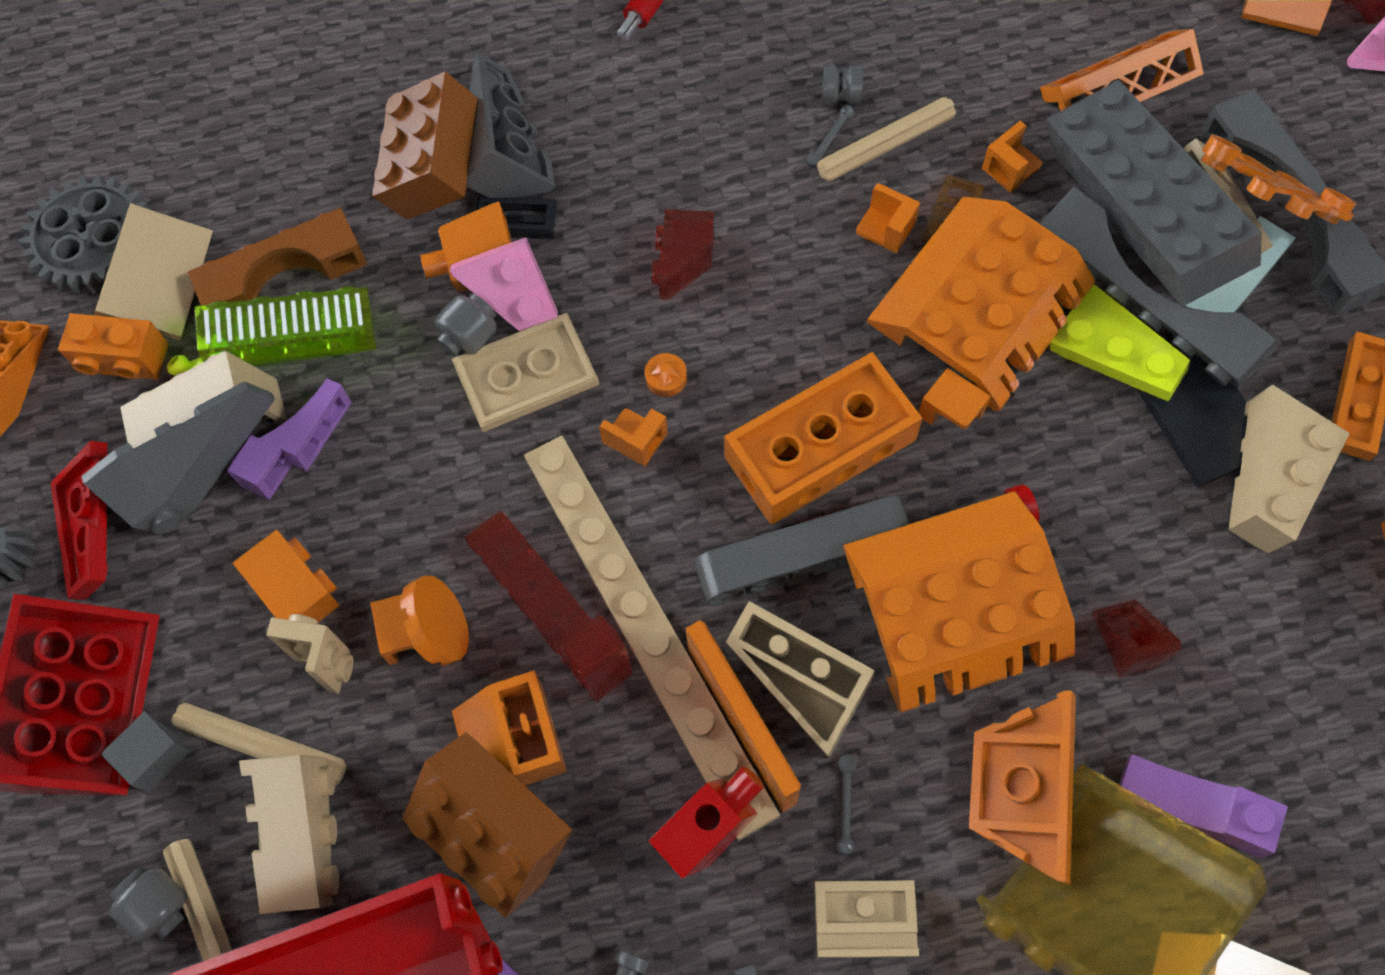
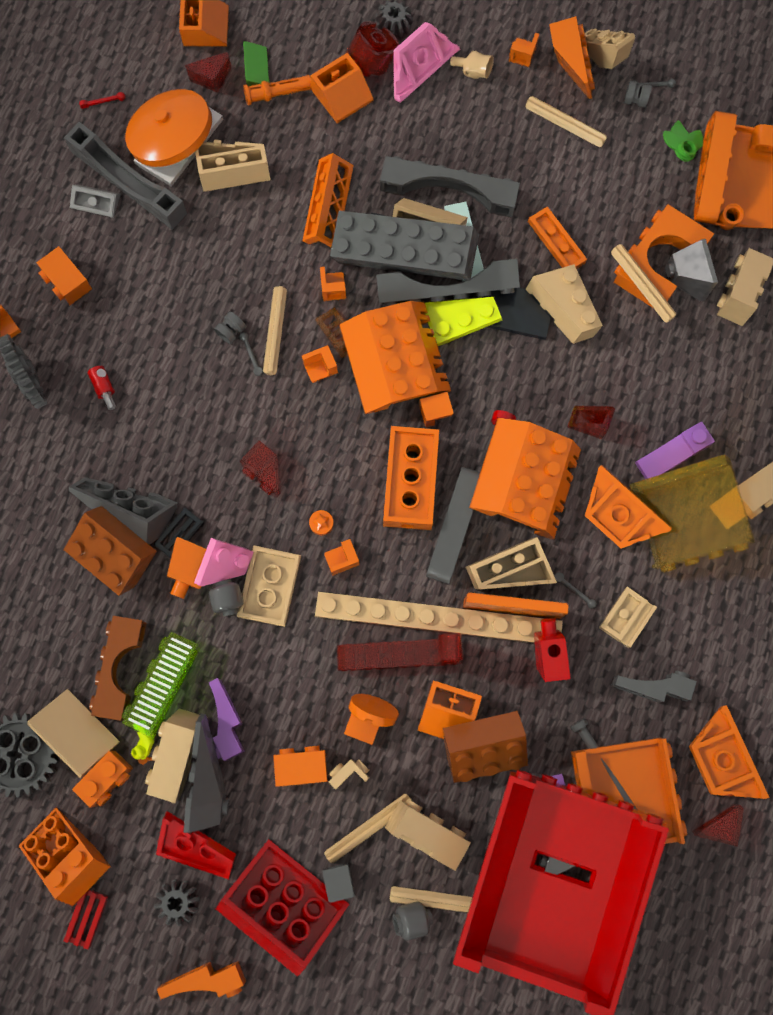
camera: 60 degrees left, 10 degrees up
orange plant [1201,134,1356,225] -> none

